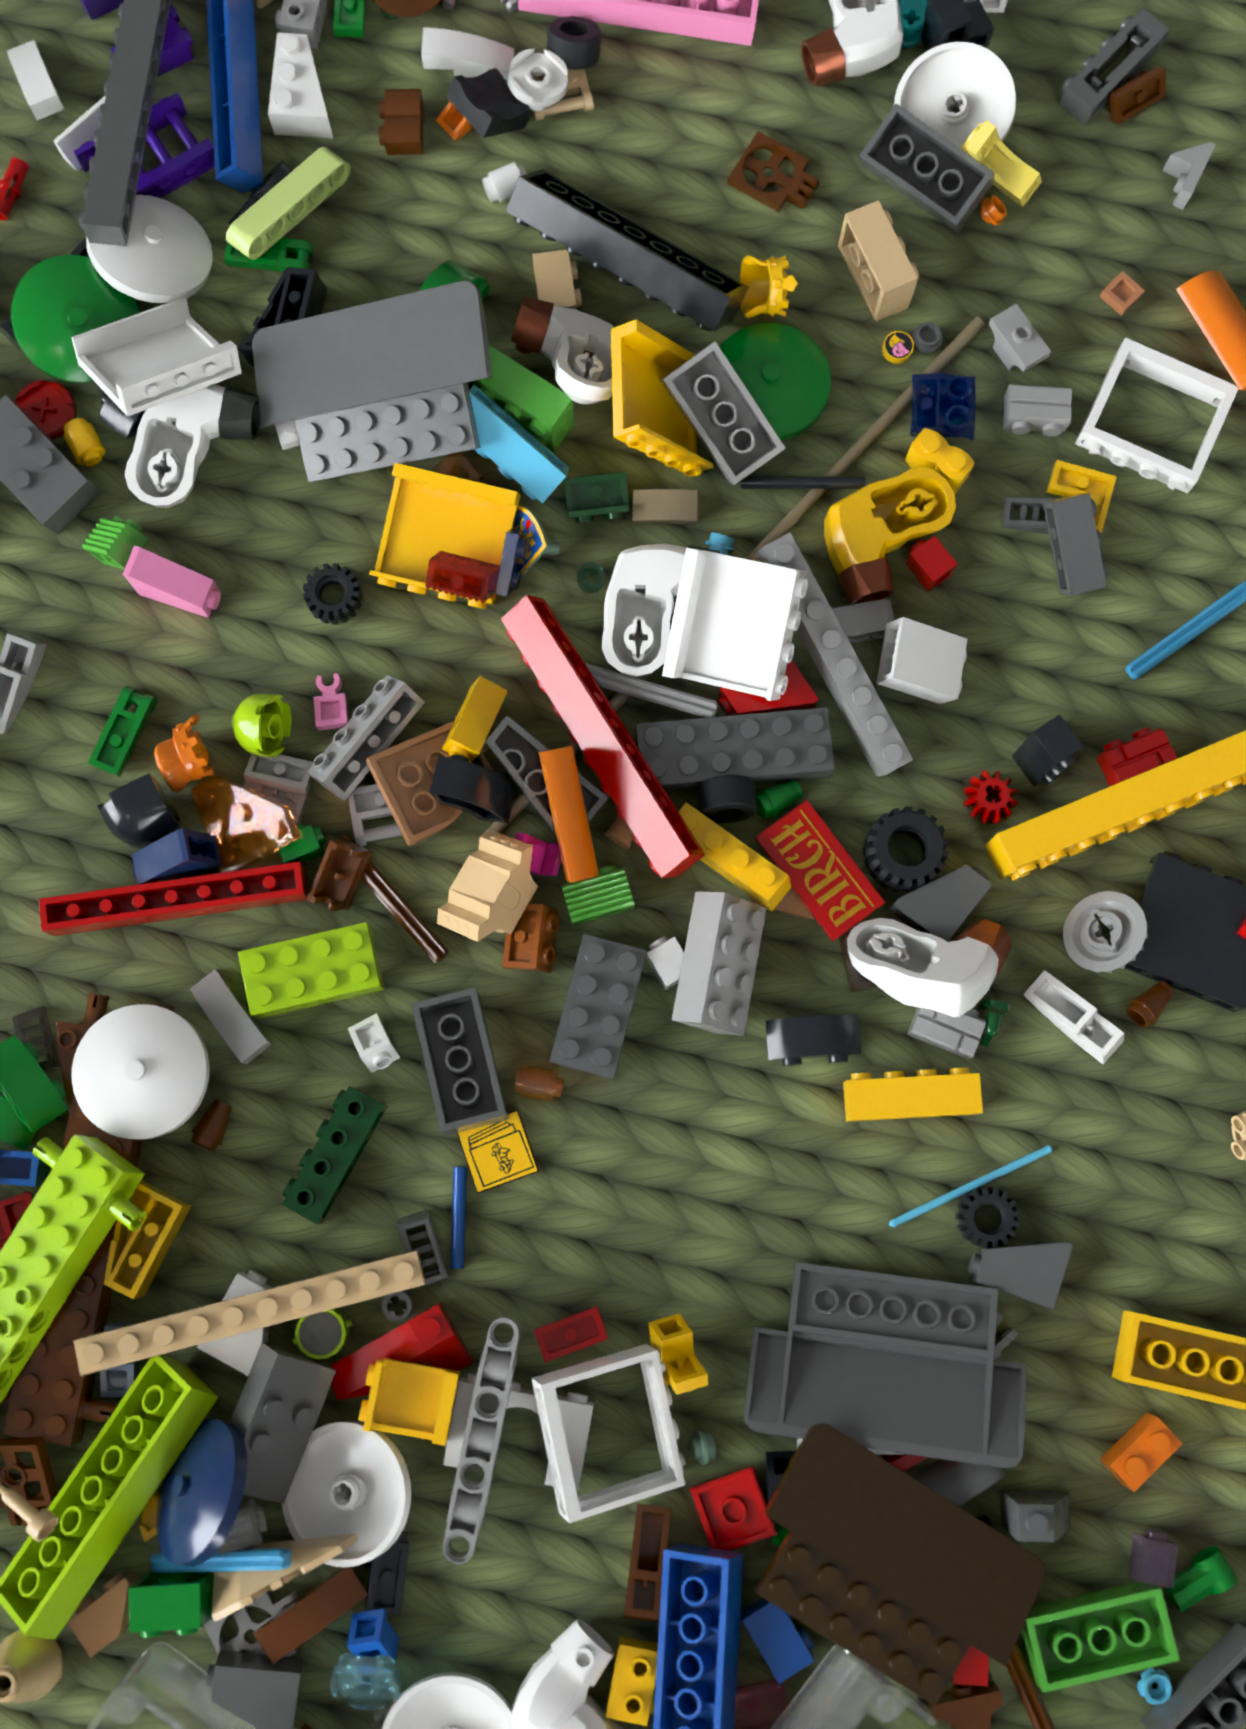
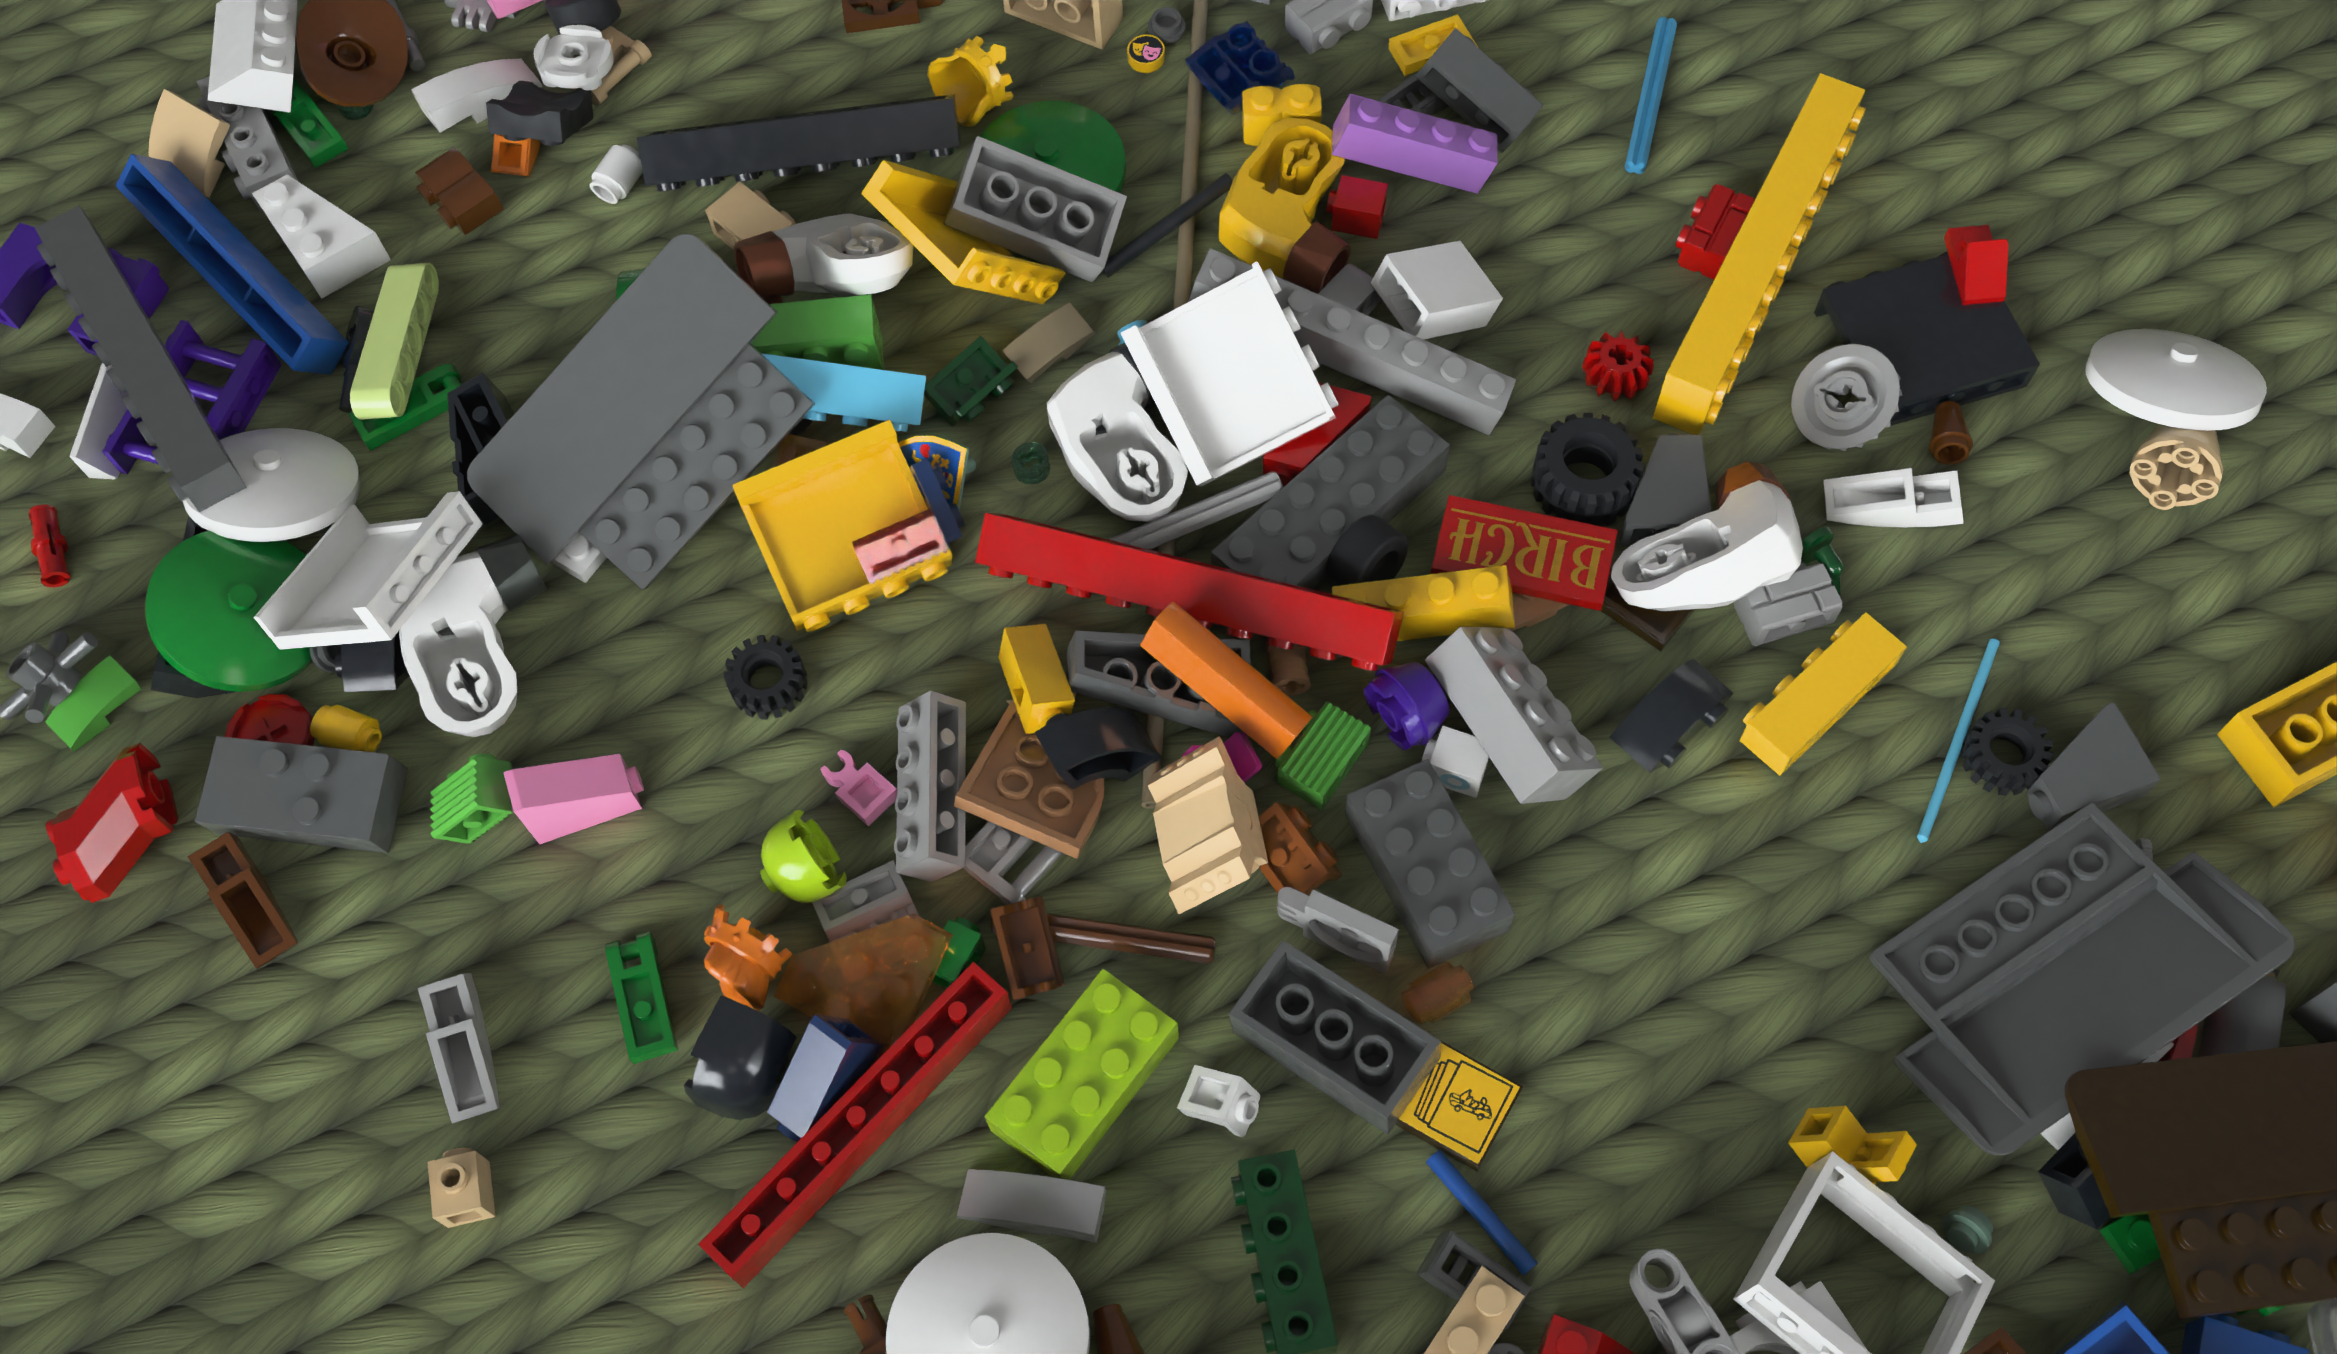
camera: 35 degrees left, 15 degrees down
red plate [534,1306,609,1363] -> none
red tile [690,1465,779,1551] -> none
green cone [756,780,803,819] -> none
black wedge [1012,714,1084,786] -> none
none -> light grey piece [1277,887,1399,975]
none -> medium lavender brick [1332,94,1498,194]
none -> dark purple cone [1364,662,1450,750]

